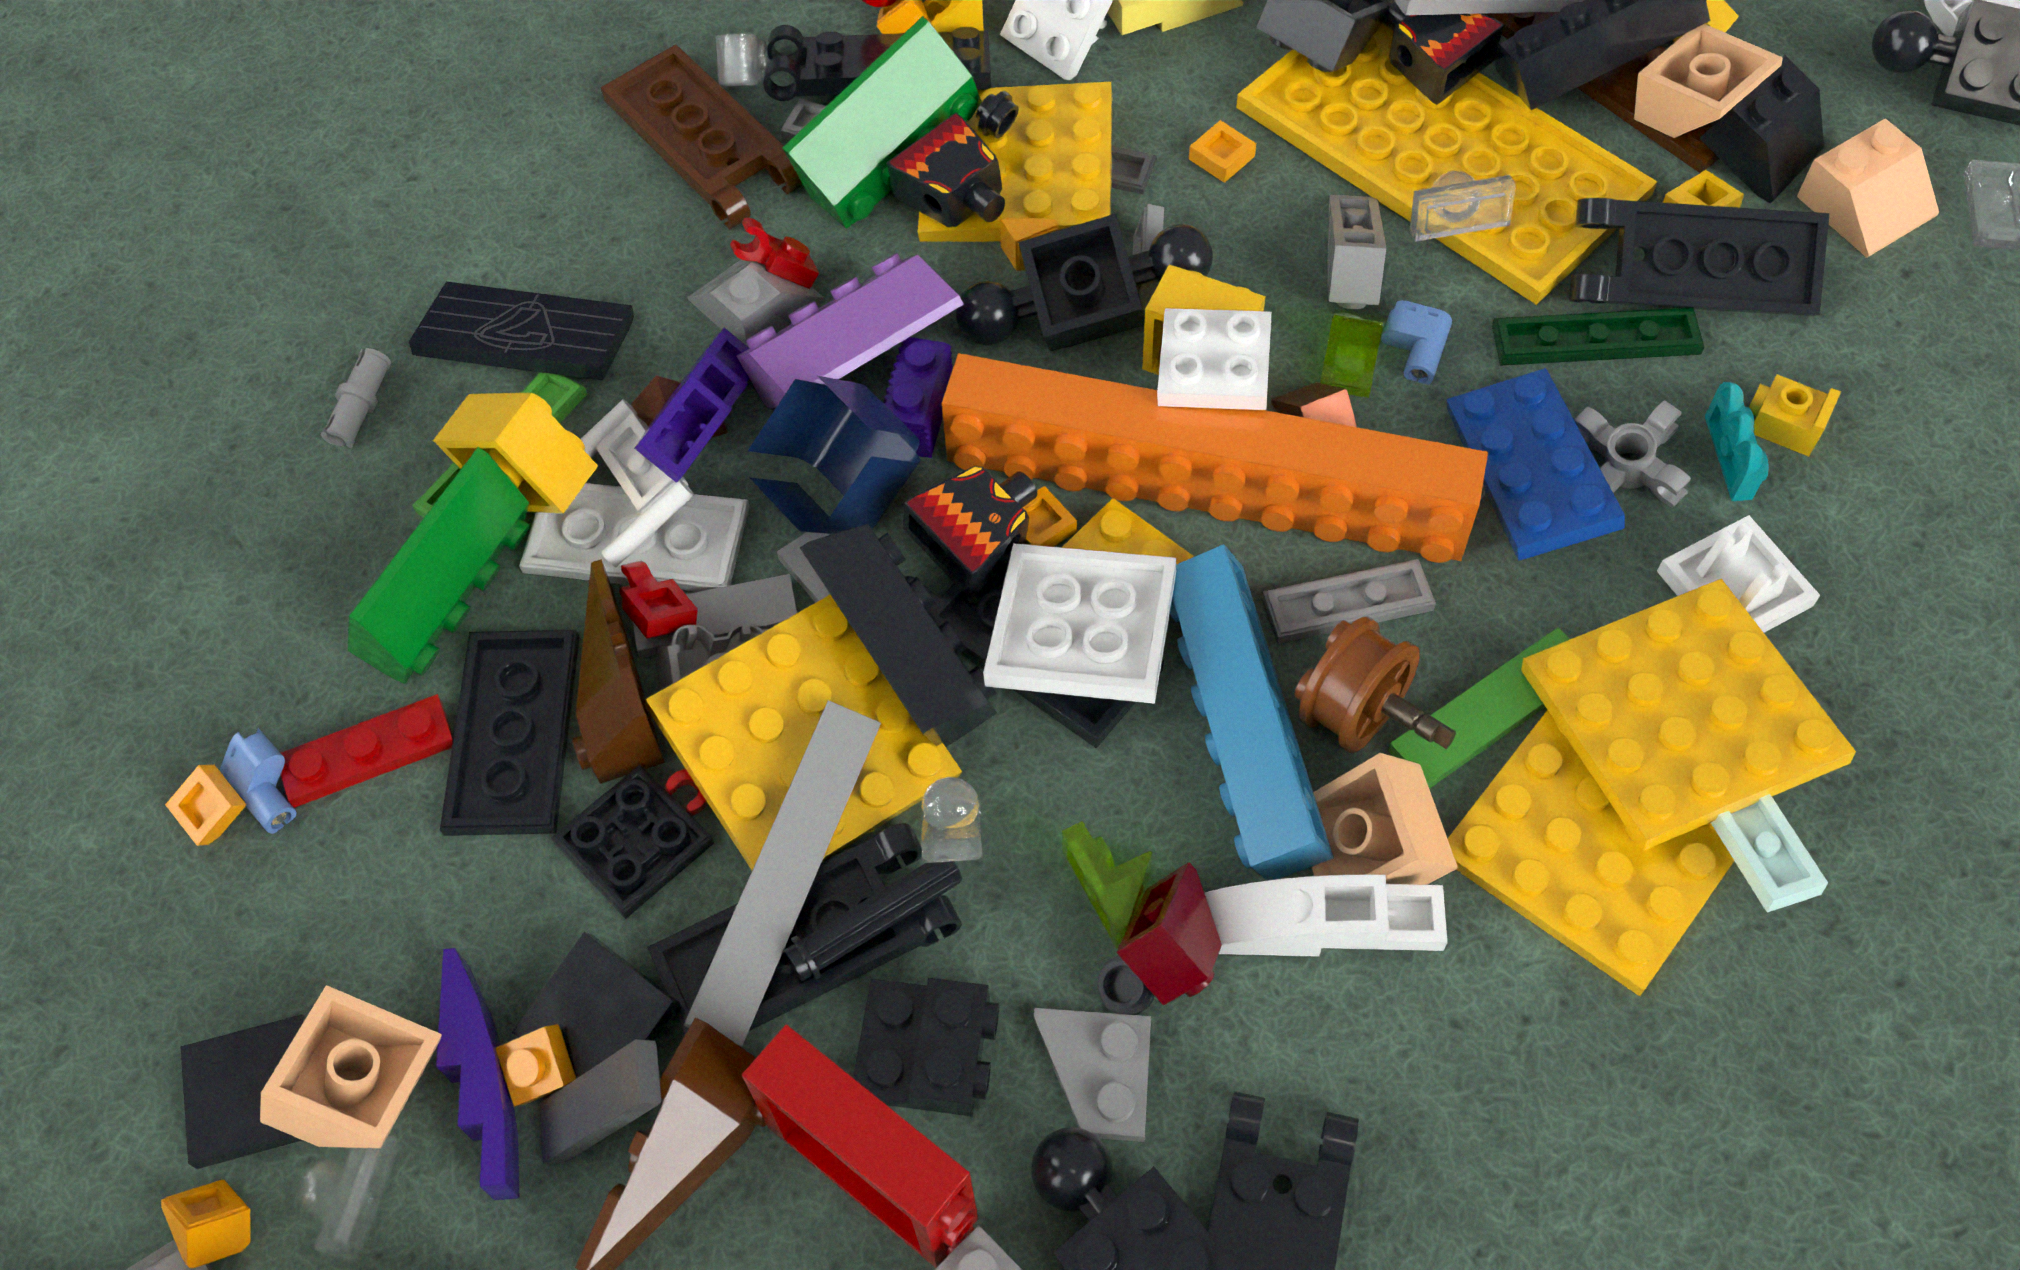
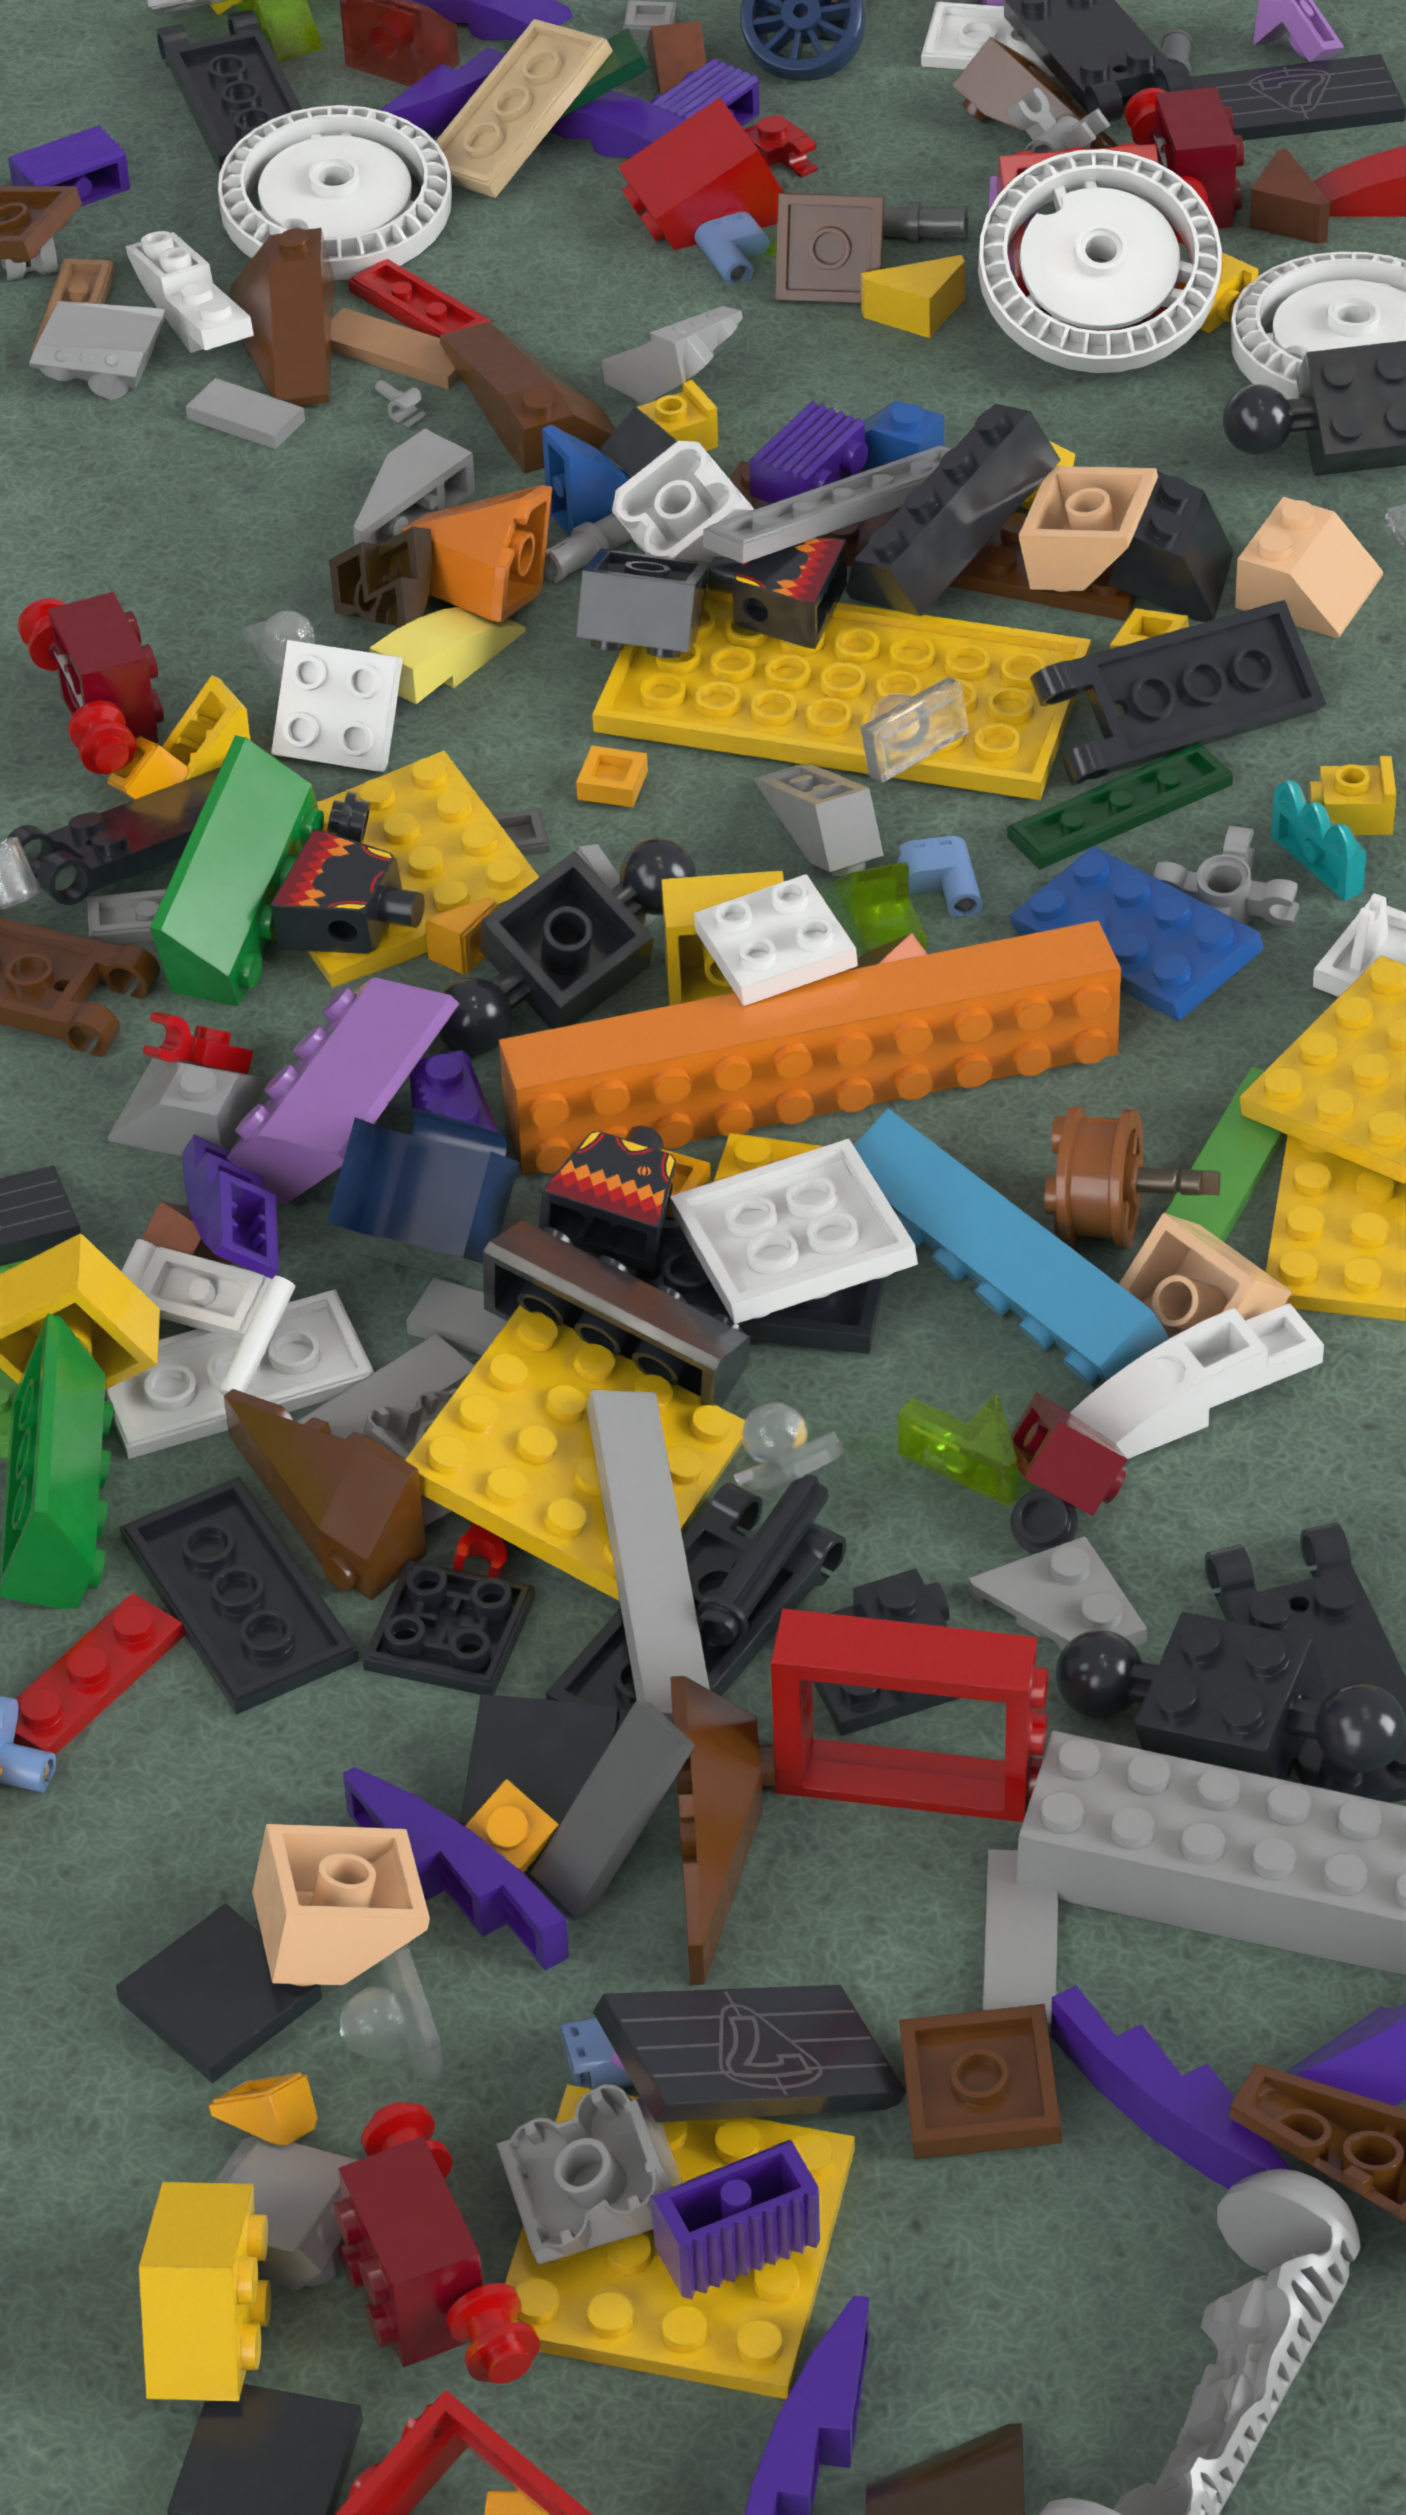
camera: 30 degrees left, 15 degrees down
red plate [619,561,698,639] -> none
light grey tile [1262,559,1436,644] -> none

